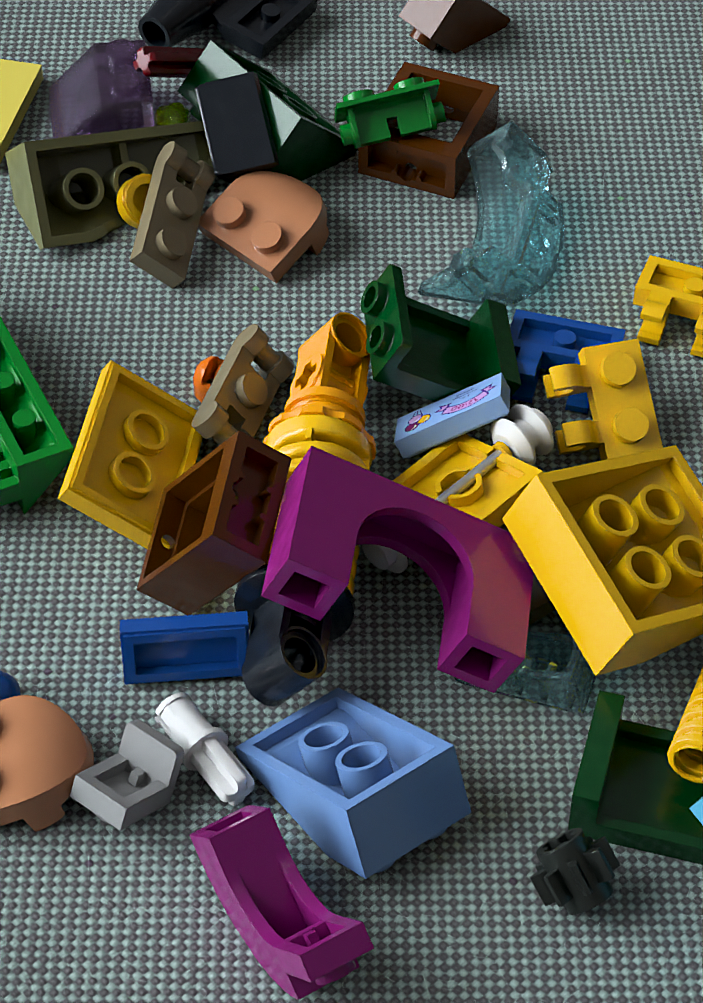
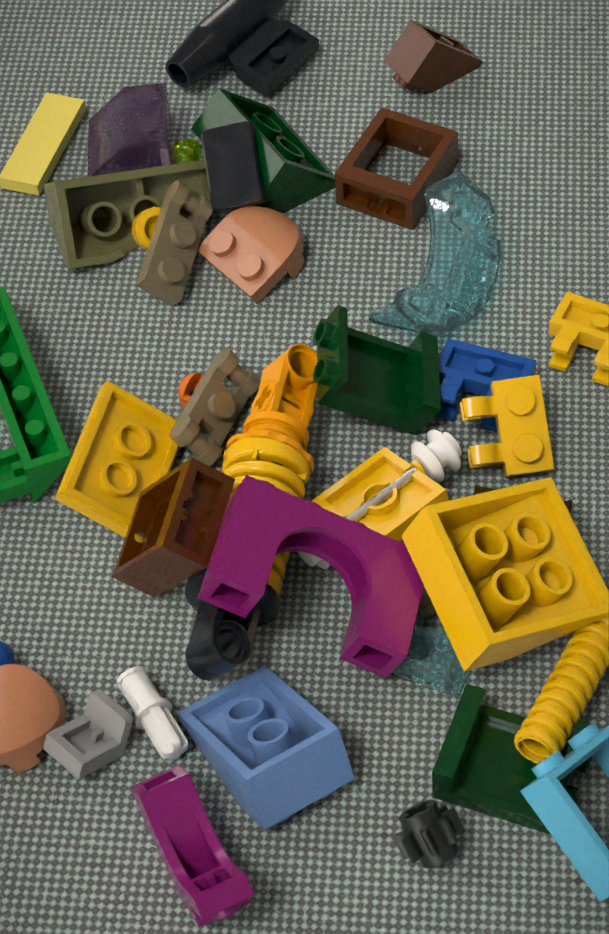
camera: 10 degrees right, 5 degrees up
blue tile [120,611,249,685] -> none
dark red axle [133,46,205,78] -> none
green hinge [334,77,446,149] -> none
light blue tile [394,372,510,459] -> none

